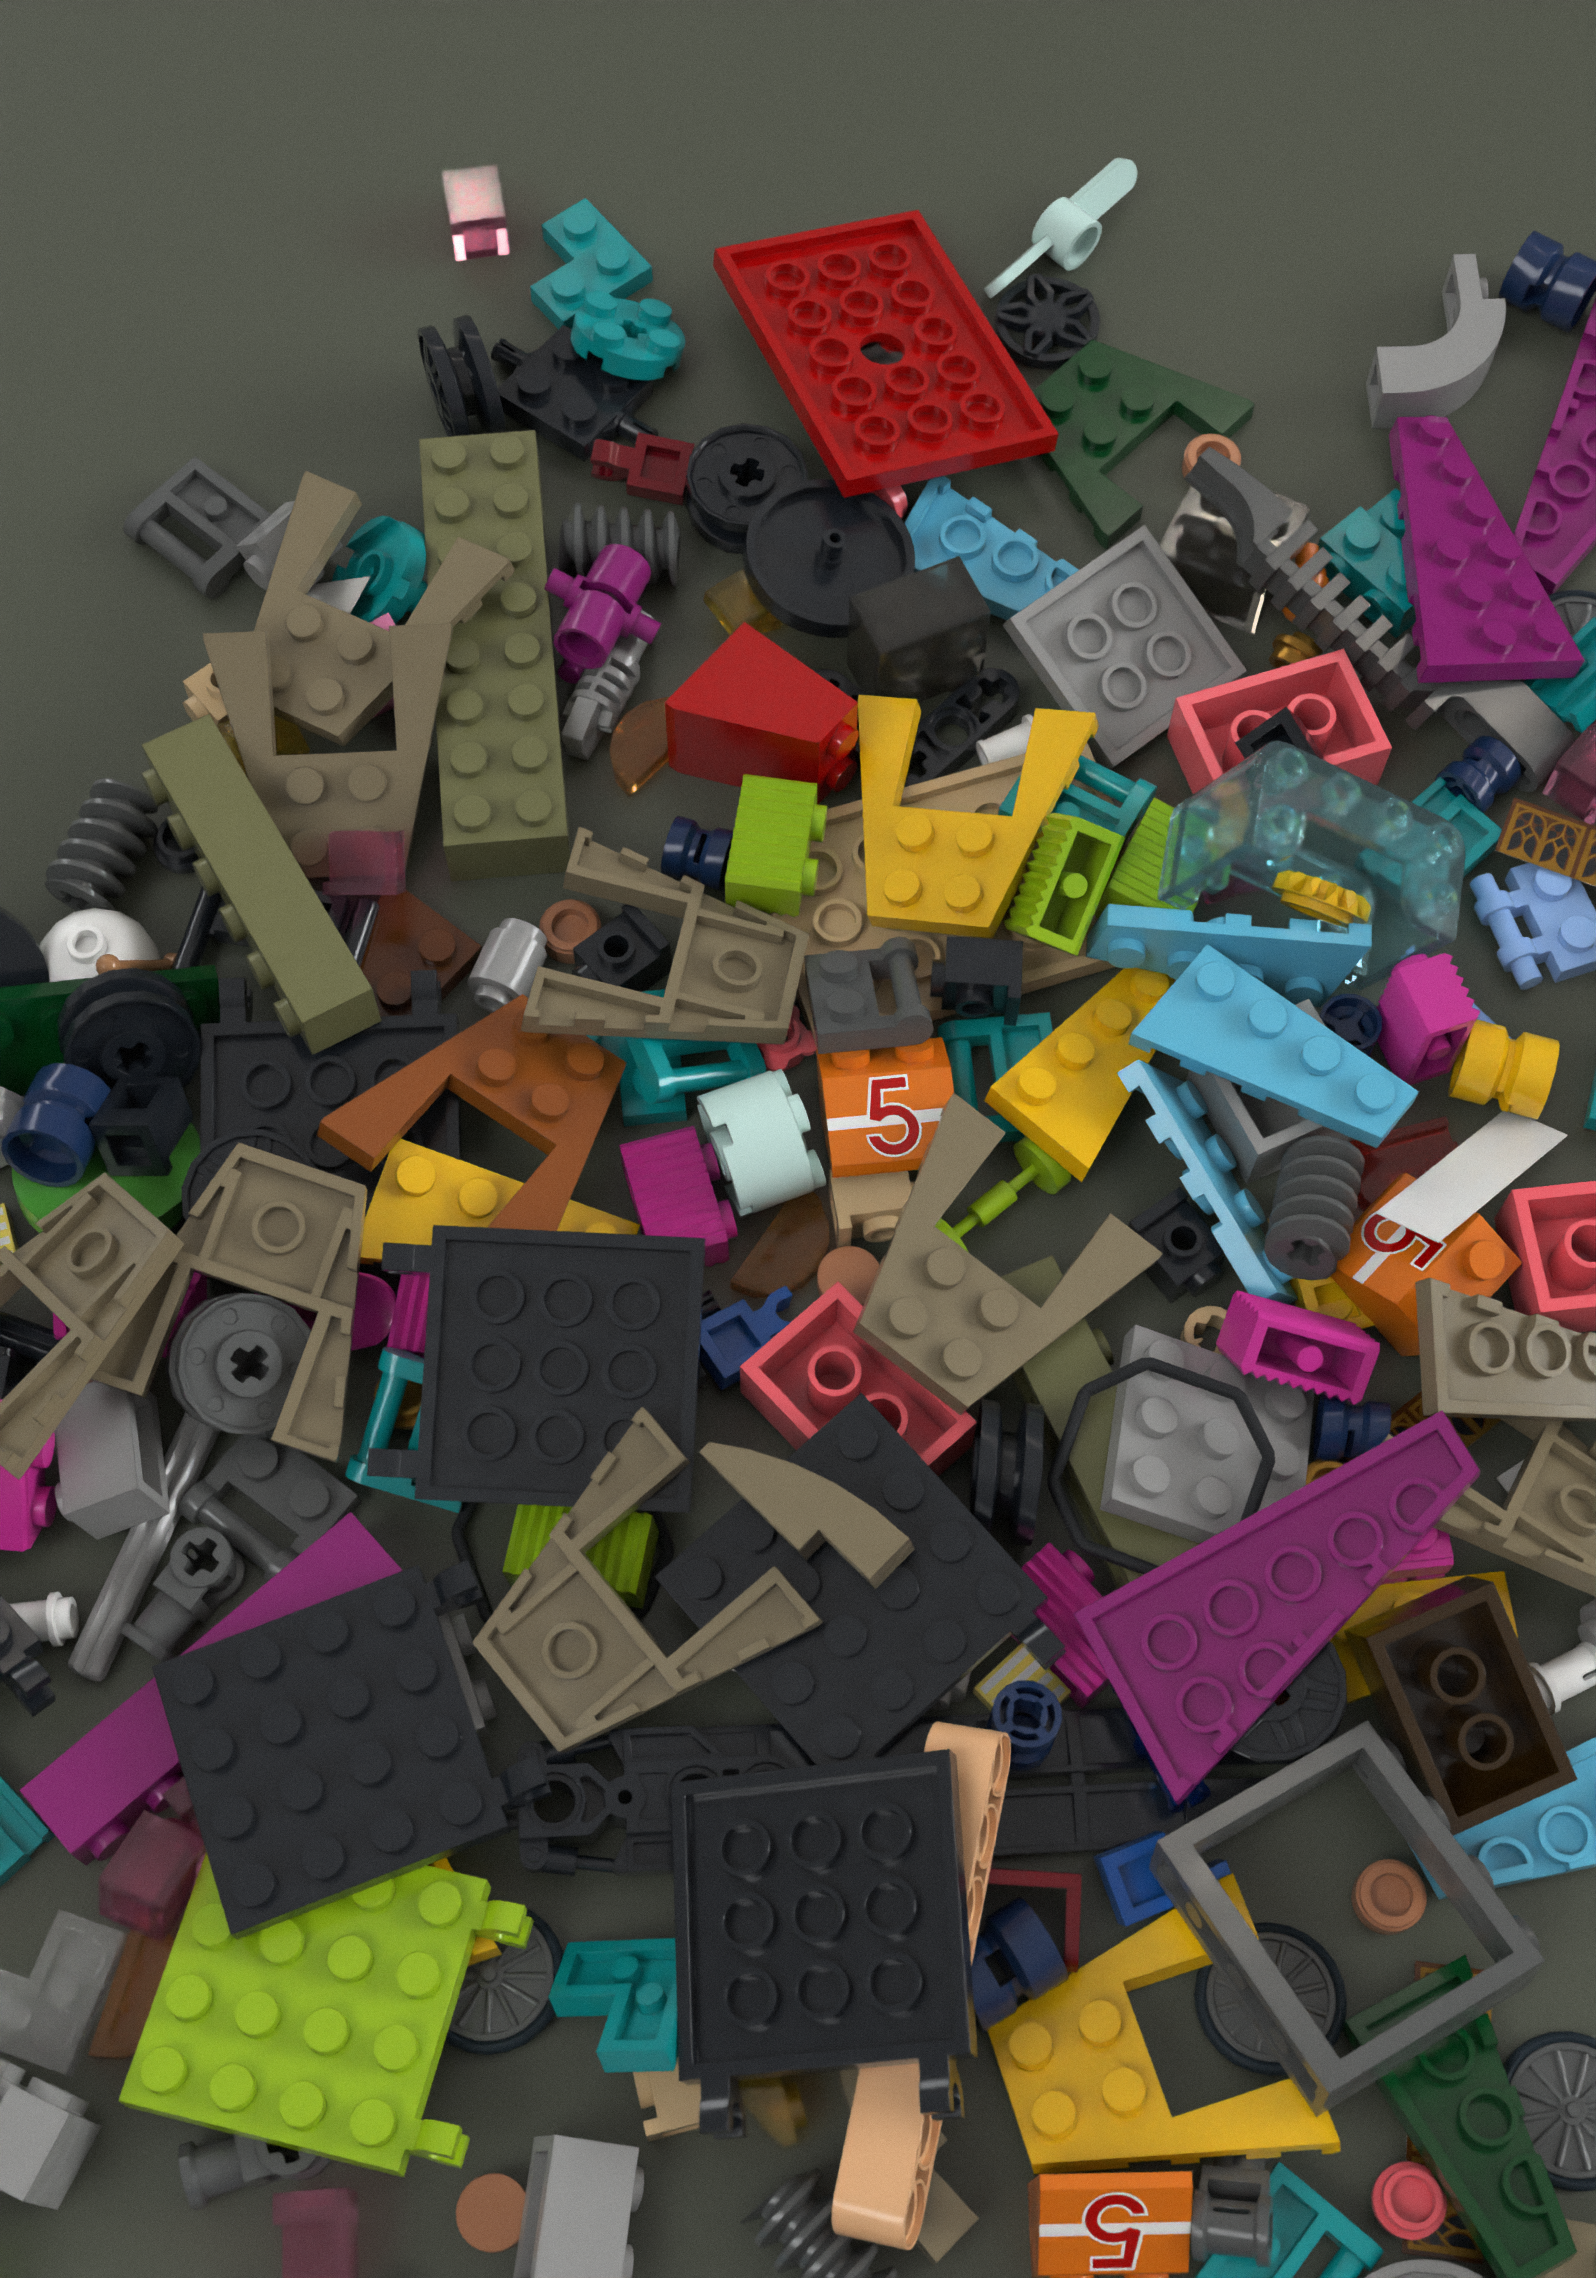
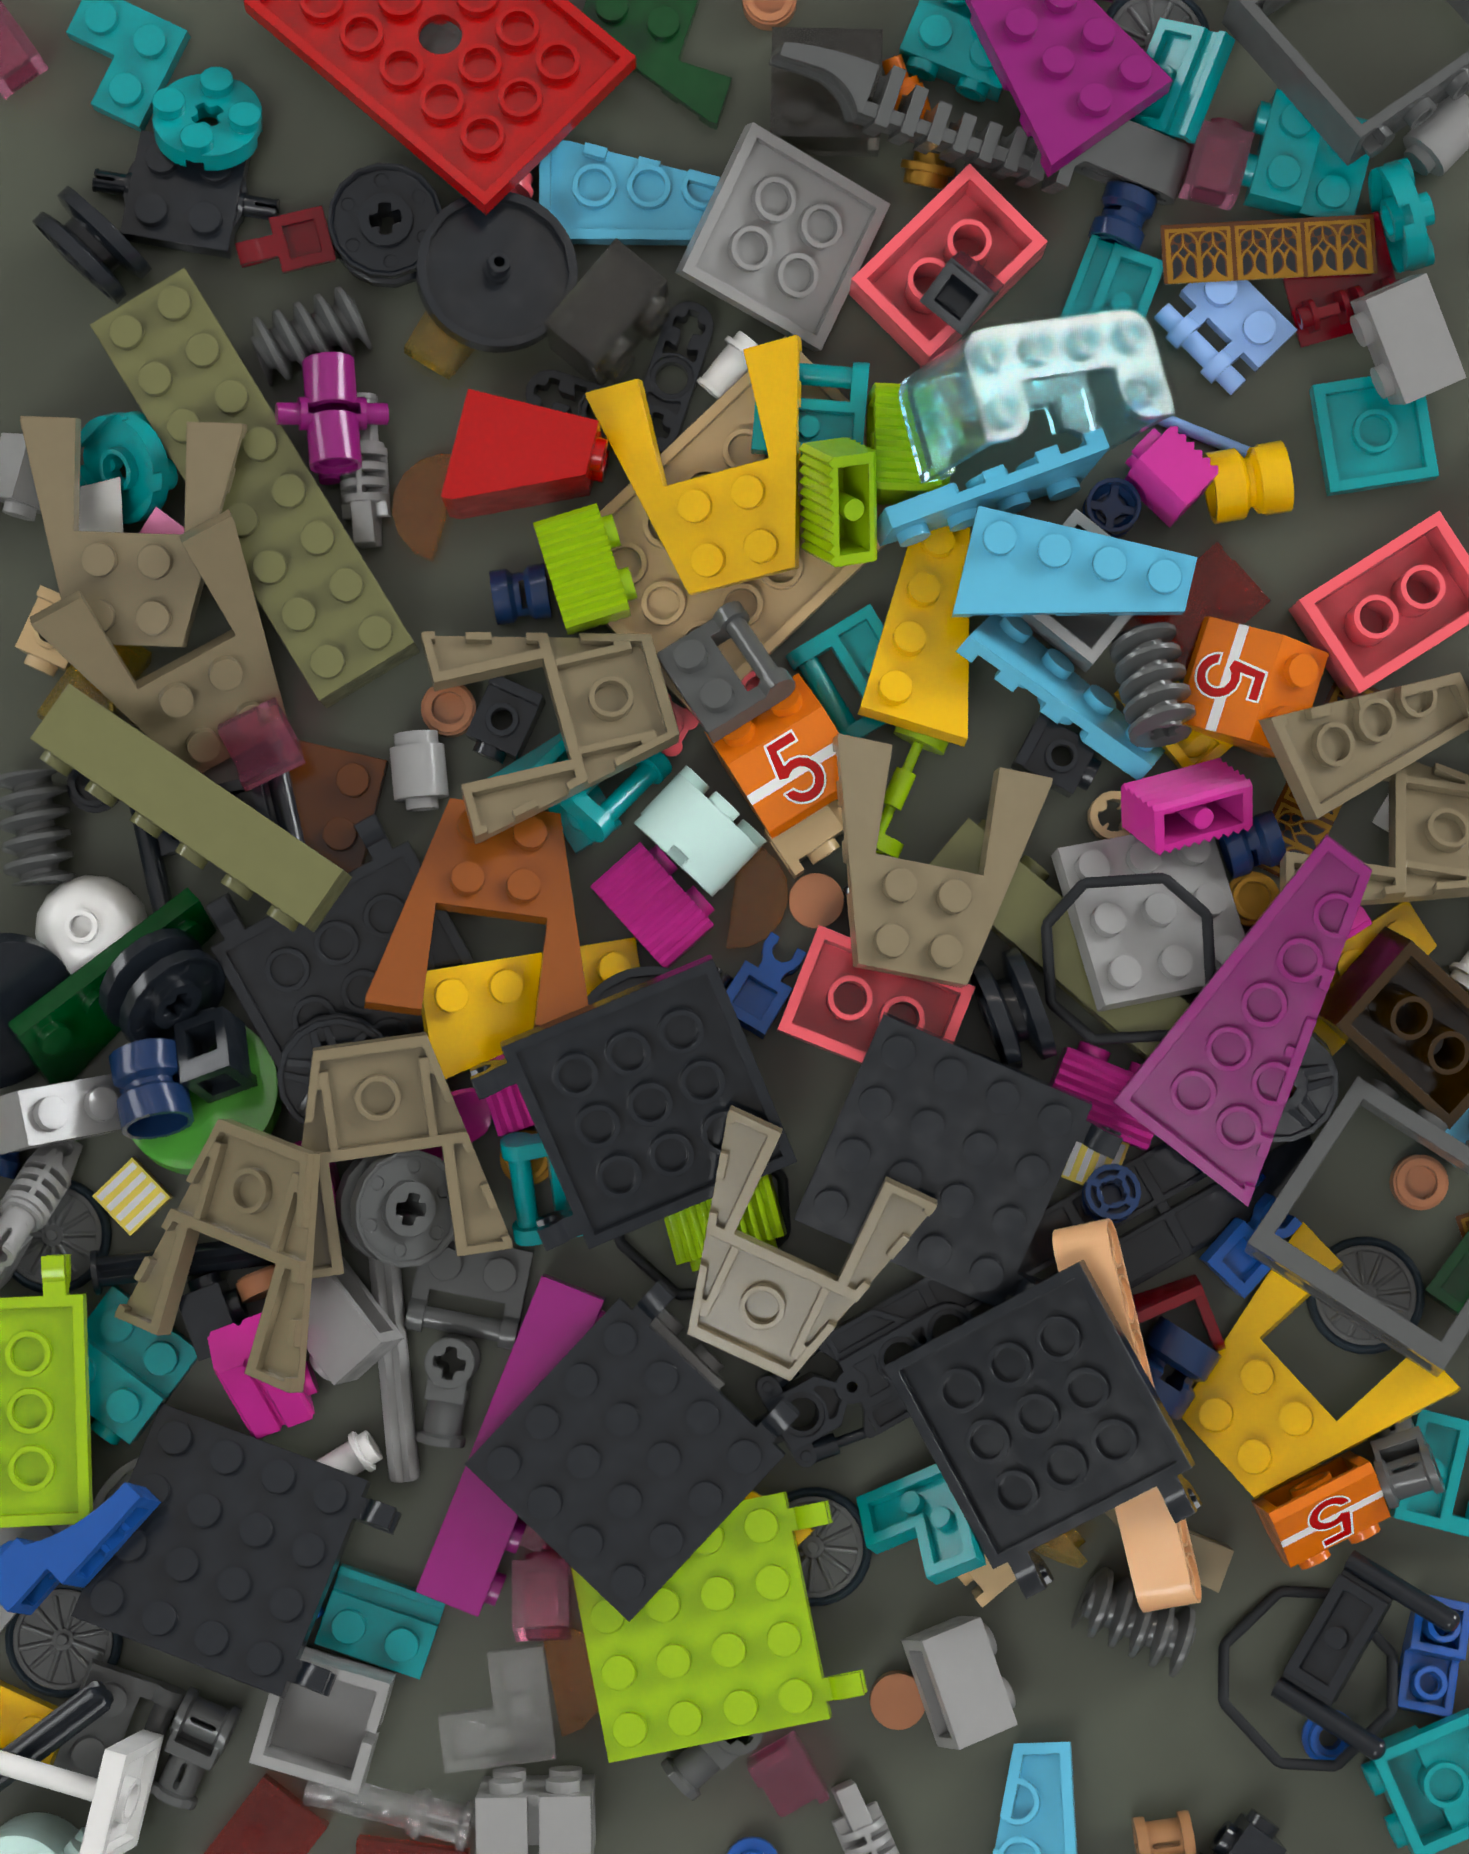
camera: 25 degrees left, 20 degrees up
medium nougat hinge [95,952,177,975] -> none
dark tan slope [700,1442,915,1589] -> none
black brick [930,936,1023,1026] -> none
yellow gear [1271,870,1371,928] -> none
white sticker [1375,1111,1568,1243] -> none

